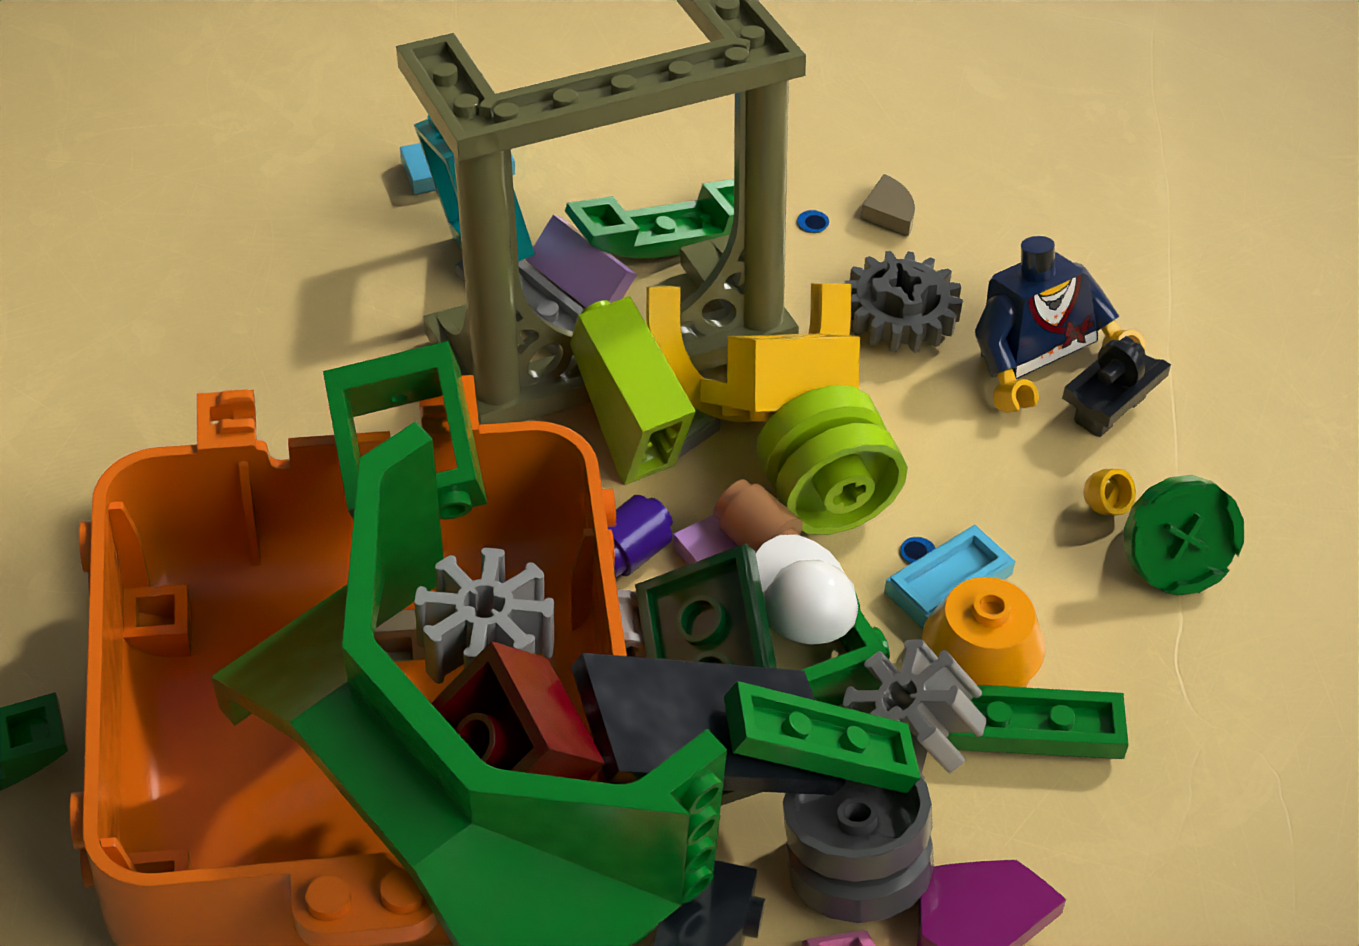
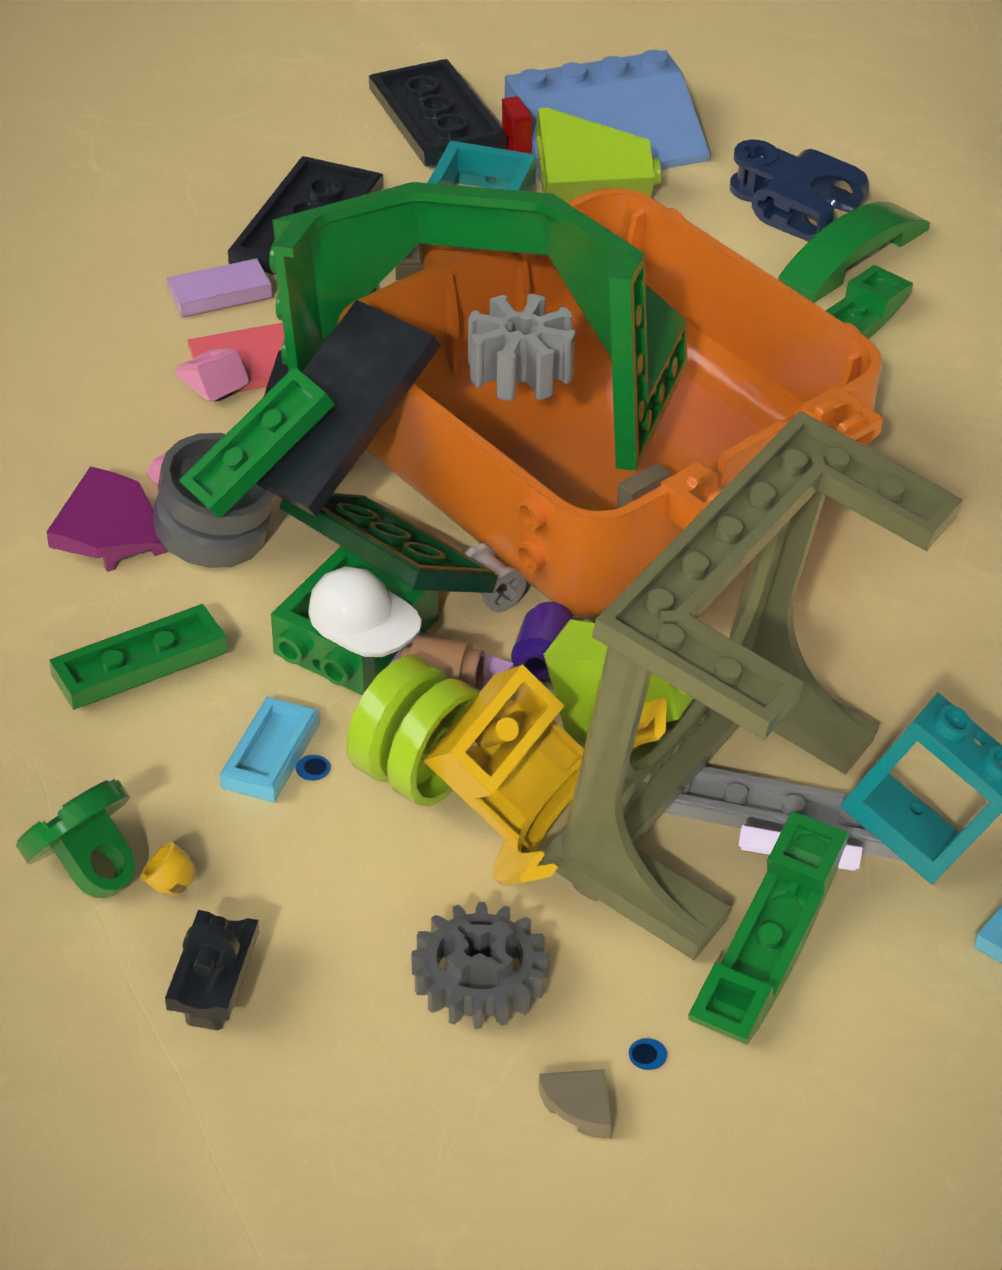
camera: 150 degrees right, 5 degrees down
green window [323,341,487,520] -> none
dark red slope [431,641,605,781] -> none
light grey gear [843,639,986,779] -> none
light orange cone [922,577,1045,687] -> none
dark blue torso [975,236,1146,413] -> none

